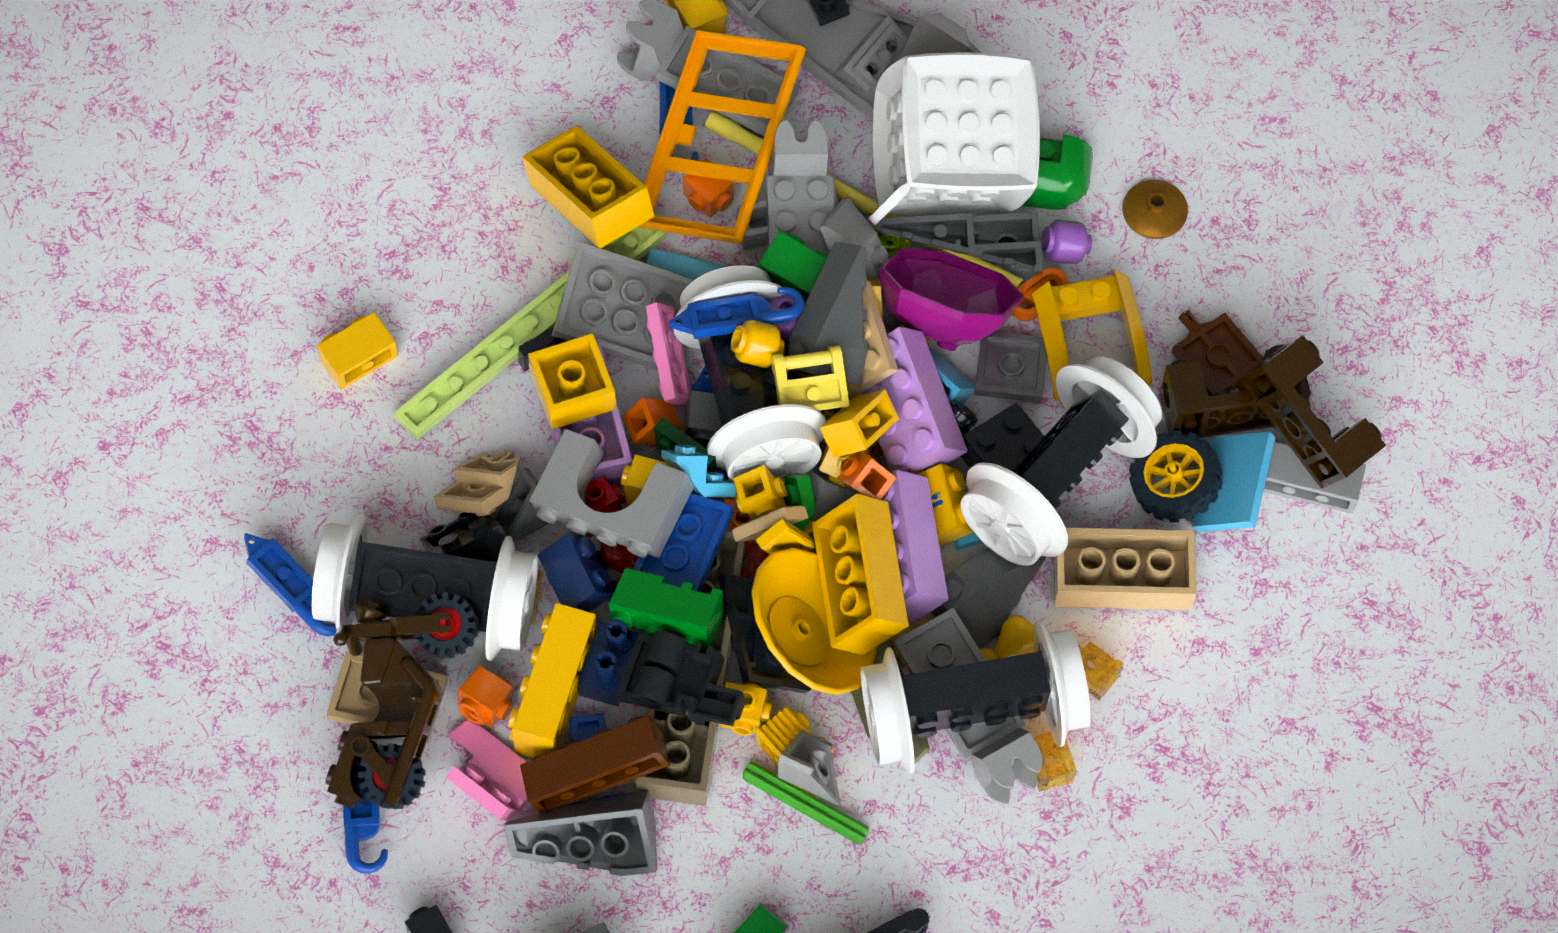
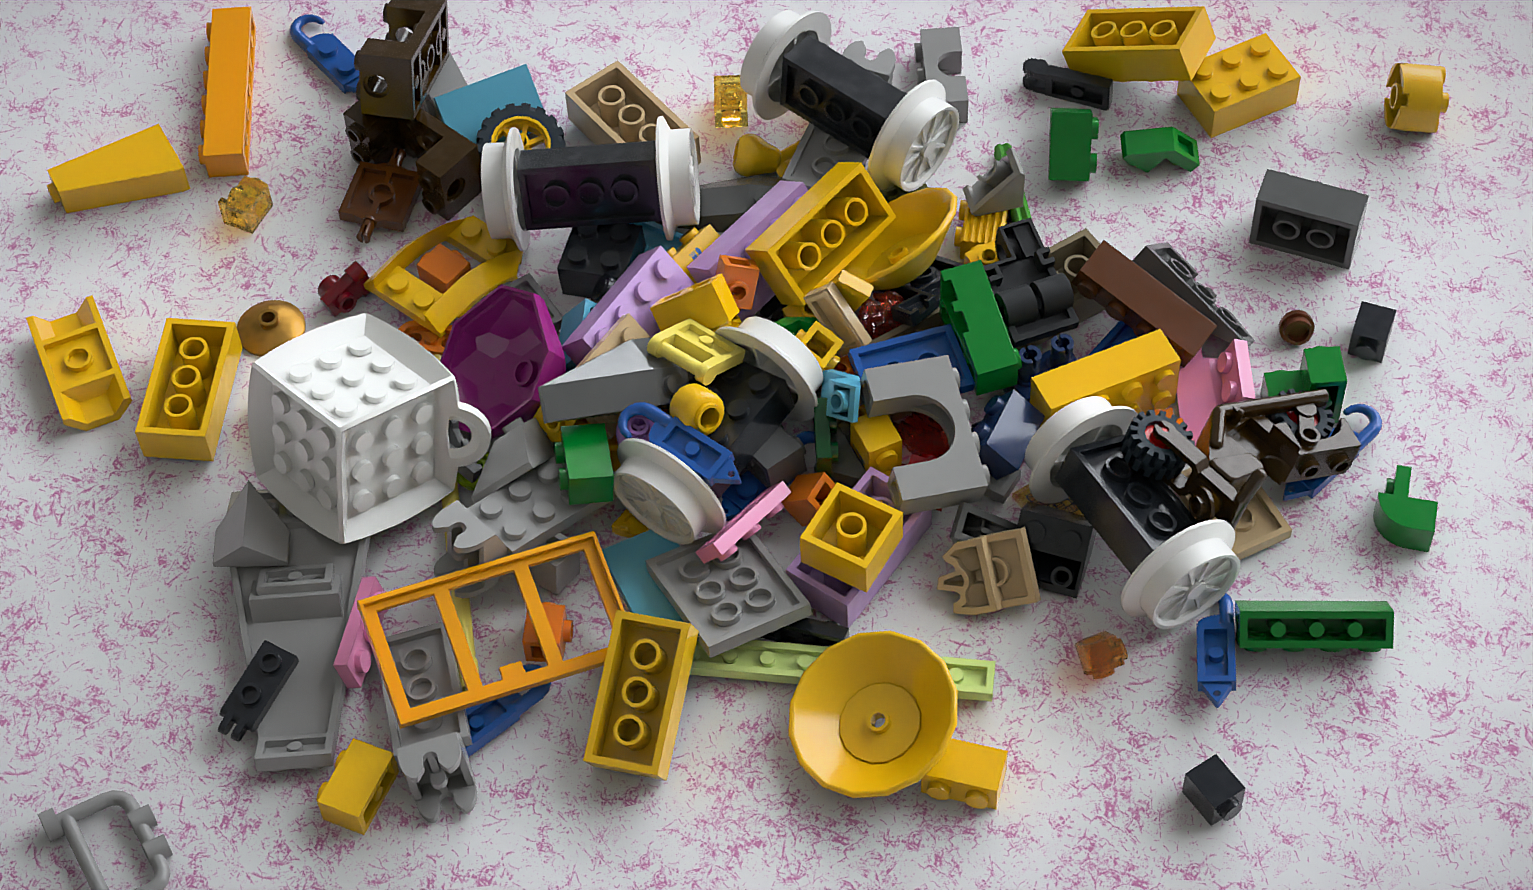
camera: 125 degrees left, 10 degrees down
none -> yellow piece [26,295,132,431]
none -> yellow slope [46,124,190,213]
none -> yellow brick [135,318,243,461]
none -> light orange brick [198,6,256,178]
none -> clear yellow brick [218,175,273,234]
none -> blue plate [290,14,359,94]
none -> dark red plate [318,261,371,317]
none -> bright pink plate [333,576,388,689]
none -> orange brick [416,243,471,294]
none -> yellow dish [788,631,958,798]
none -> light grey arch [914,27,969,123]
none -> green brick [1048,108,1099,181]
none -> clear orange plate [1075,631,1128,679]
none -> black brick [1182,754,1246,826]
none -> green brick [1234,600,1394,652]
none -> green brick [1260,346,1347,423]
none -> copper plate [1279,310,1315,345]
none -> green brick [1373,465,1438,552]

